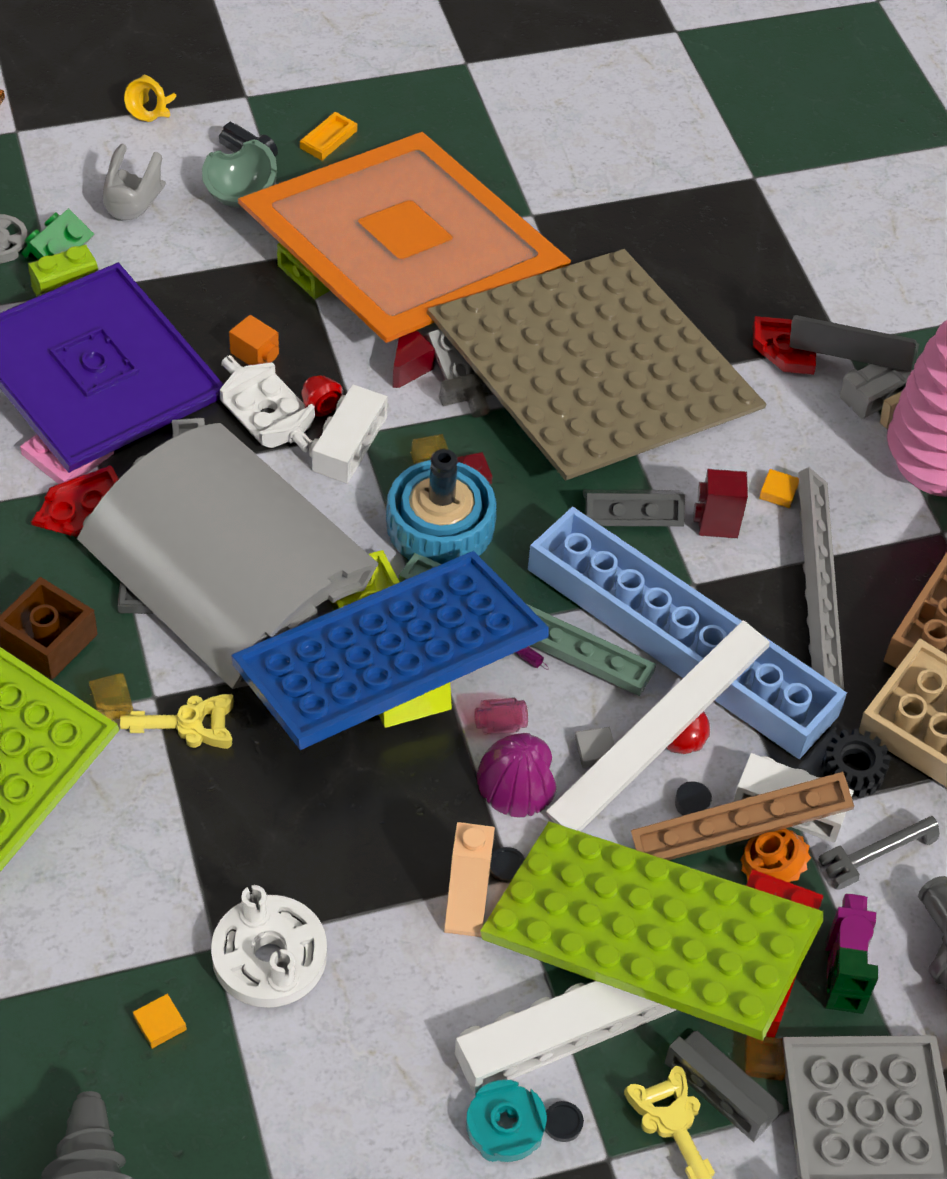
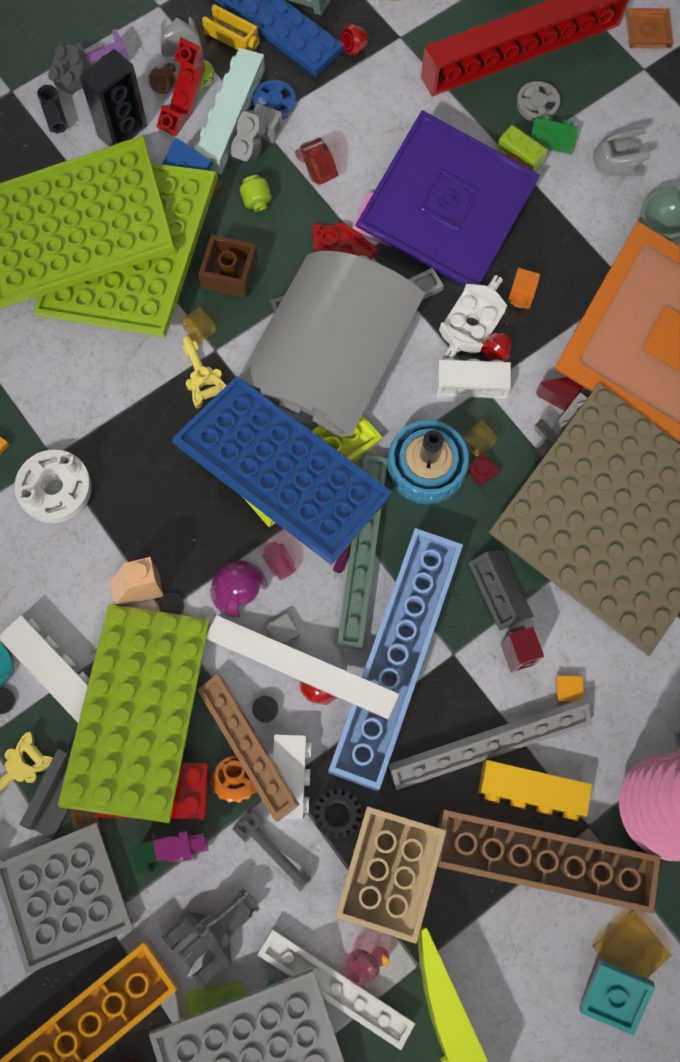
camera: 70 degrees right, 20 degrees up
none -> yellow brick [477,760,592,821]

